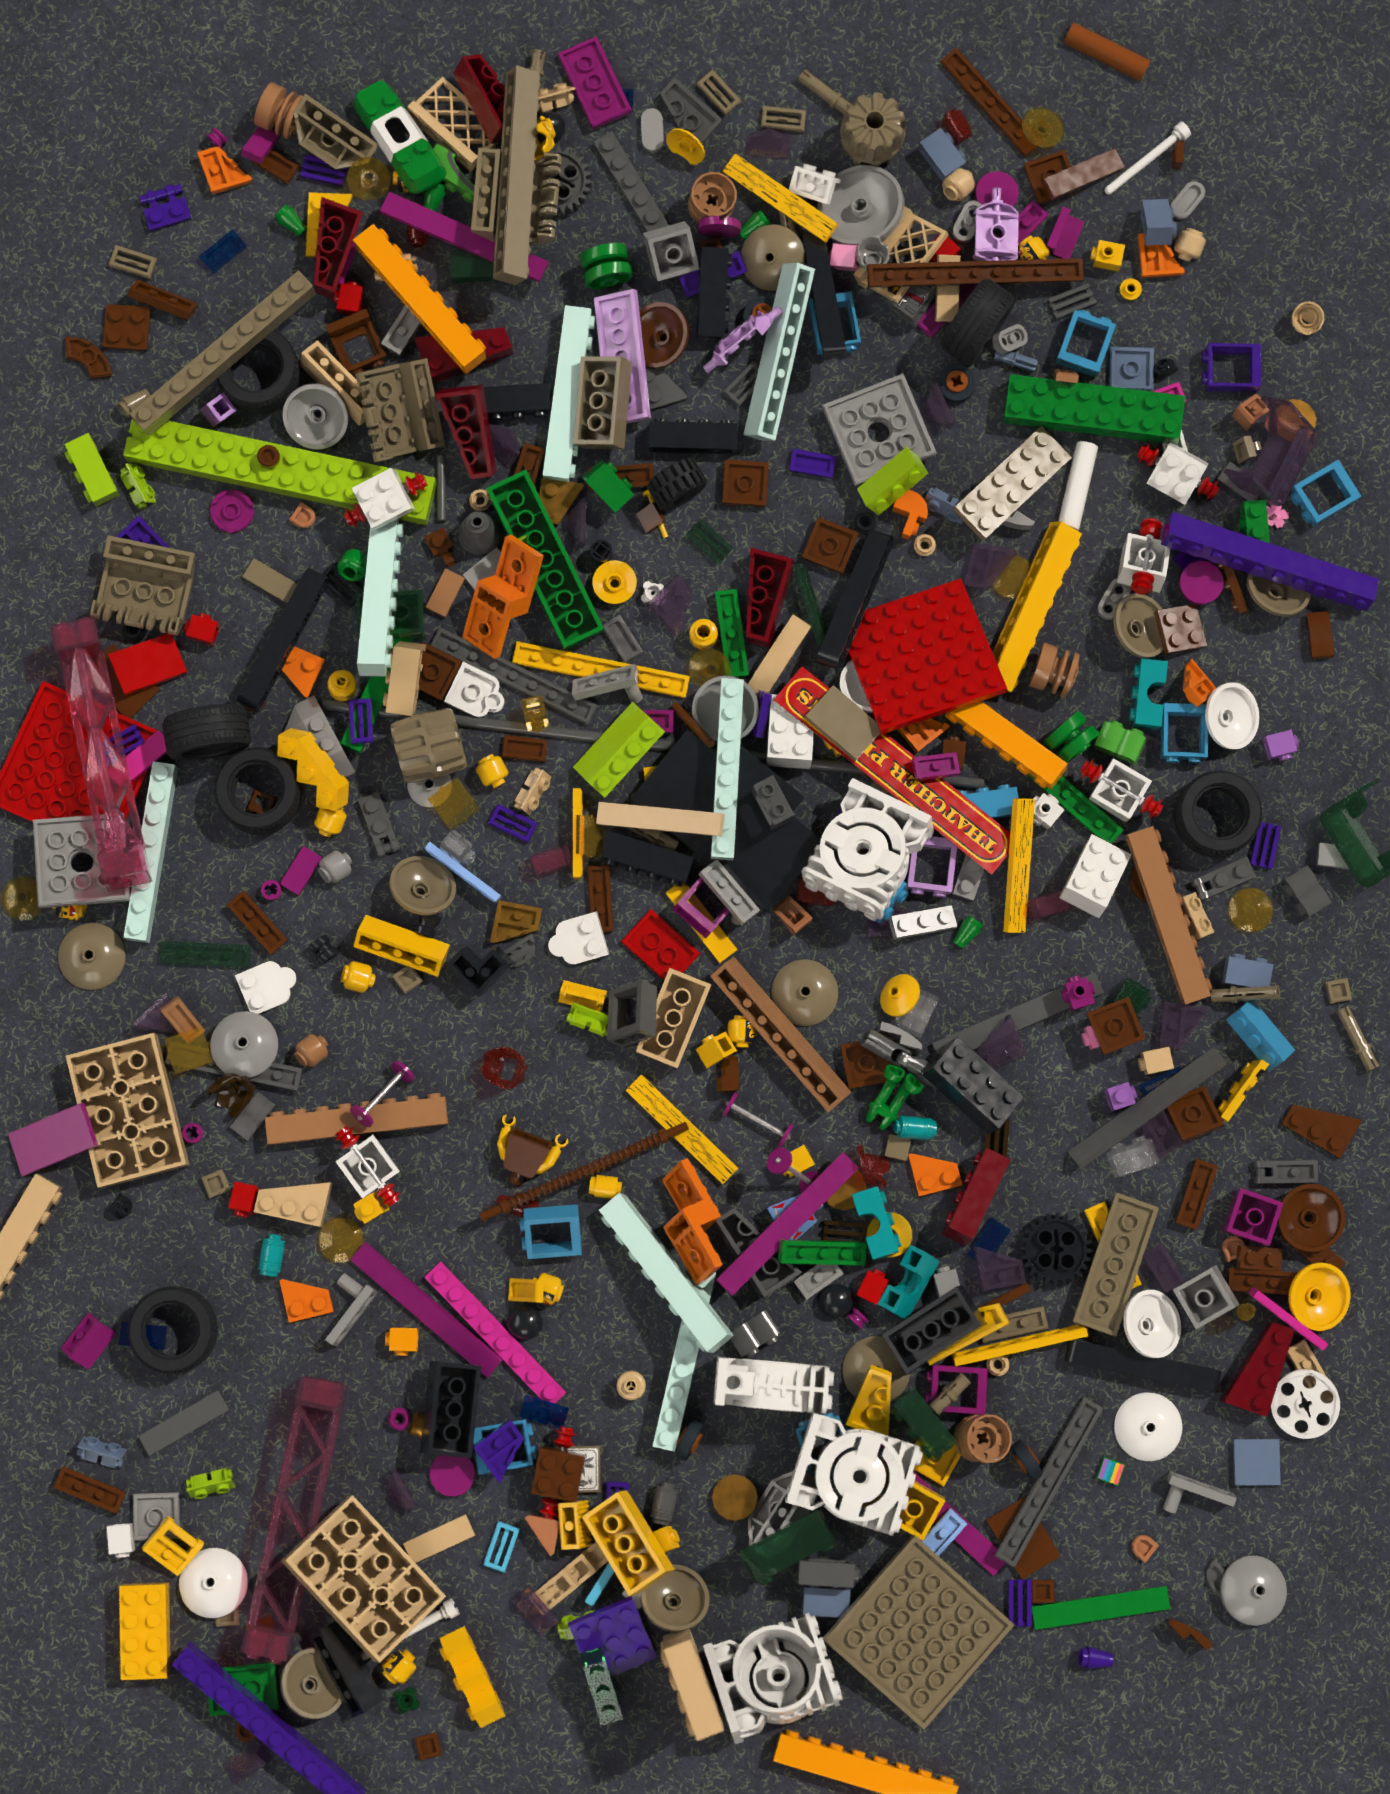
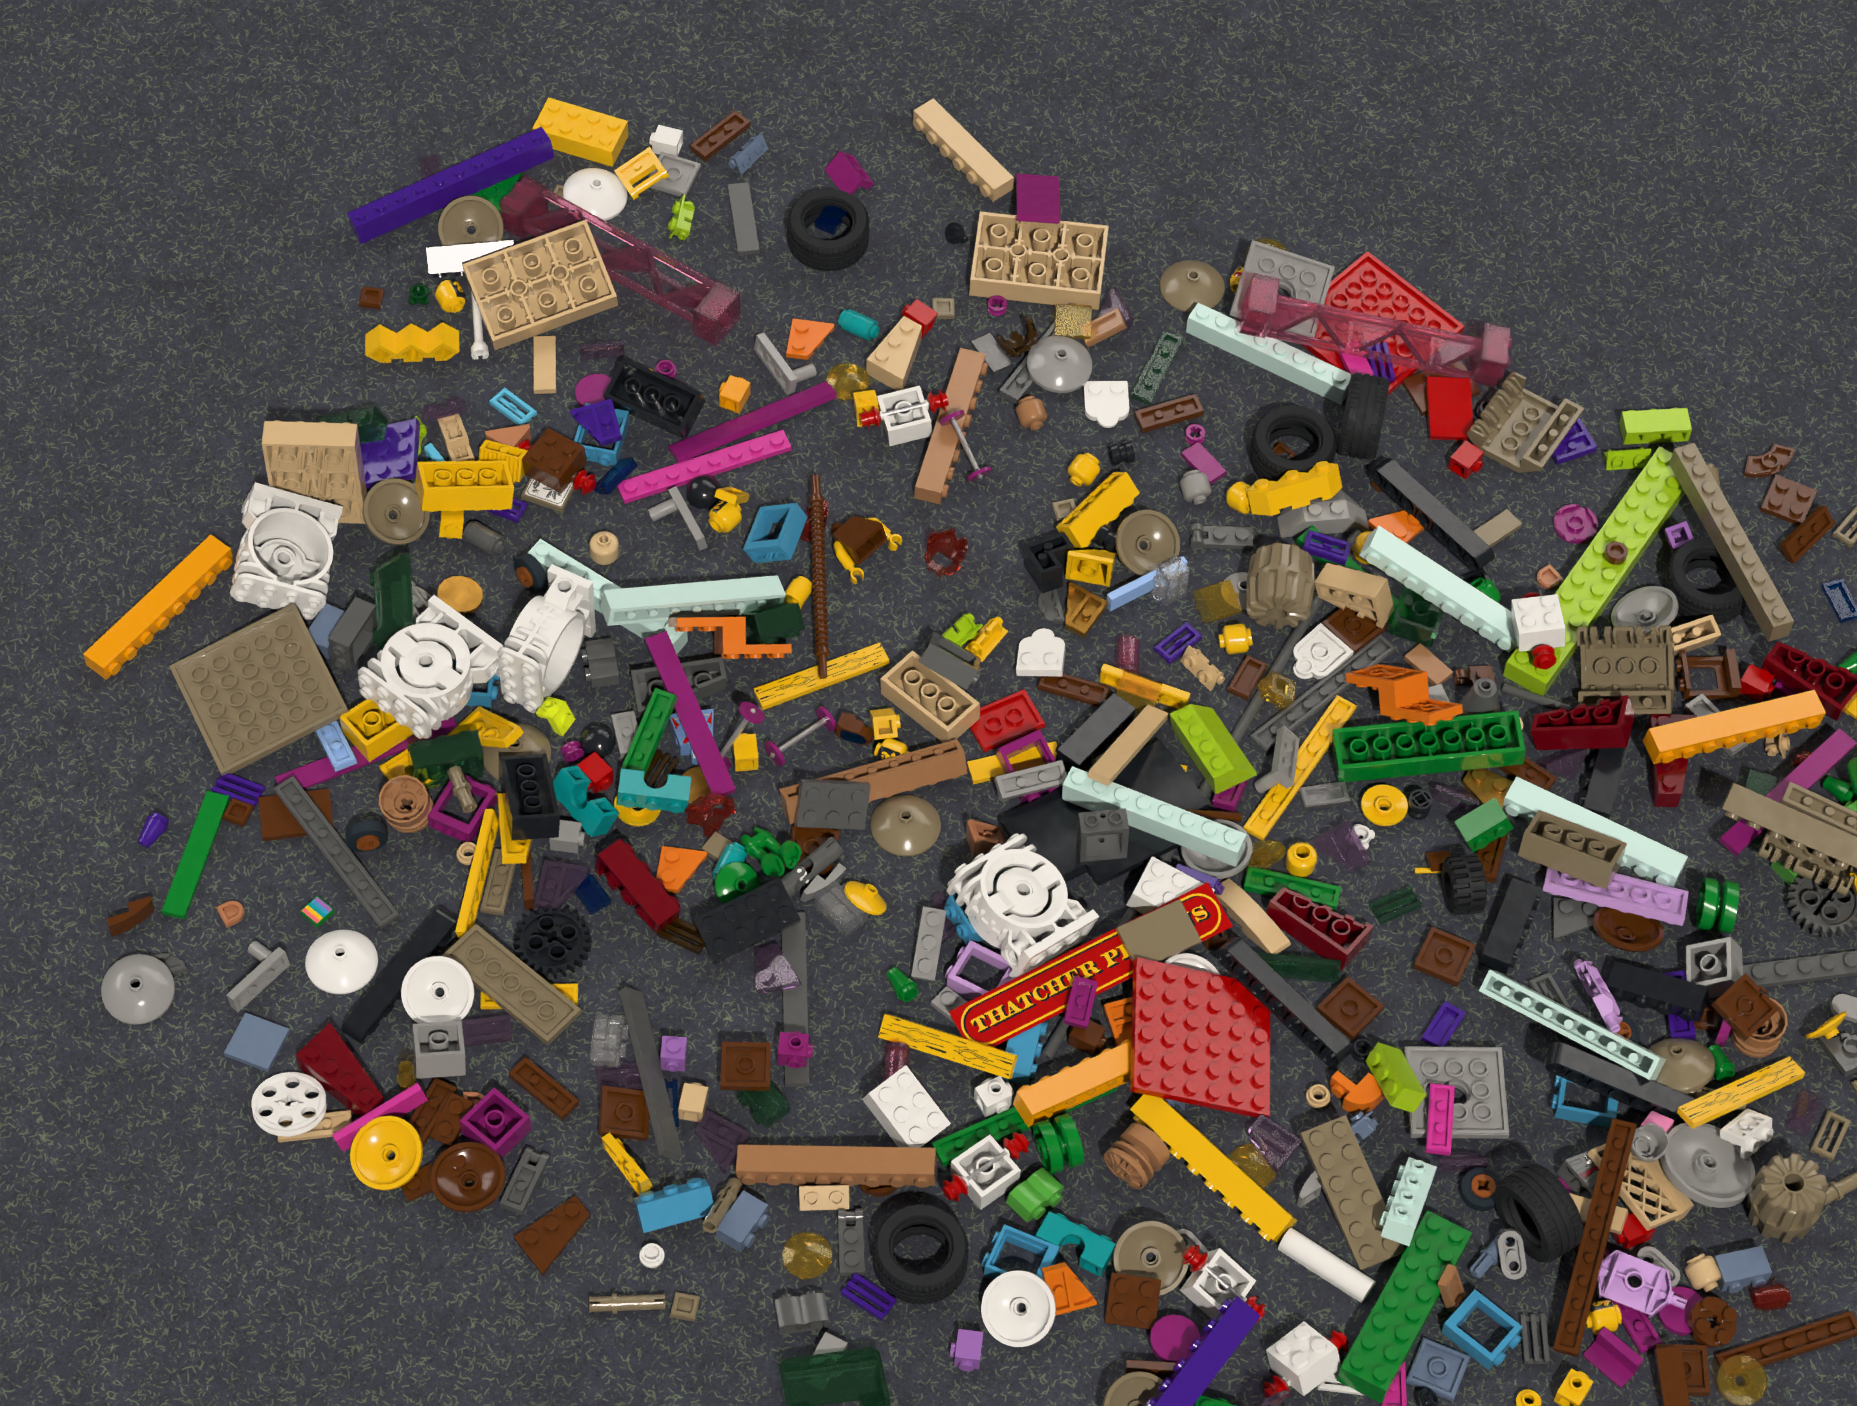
camera: 115 degrees right, 25 degrees down
none -> neon yellow bracket [536,697,576,736]
none -> white plate [639,1243,664,1268]
none -> light grey piece [648,486,708,551]
none -> green dish [715,862,760,904]
none -> clear green brick [742,602,805,644]
none -> dark grey plate [794,779,871,830]
none -> yellow slope [1065,549,1116,587]
none -> light aqua brick [1379,1157,1437,1246]
none -> dark pink tile [1425,1083,1455,1156]
none -> reddish brown plate [1687,1297,1737,1348]
none -> reddish brown plate [1711,973,1779,1041]

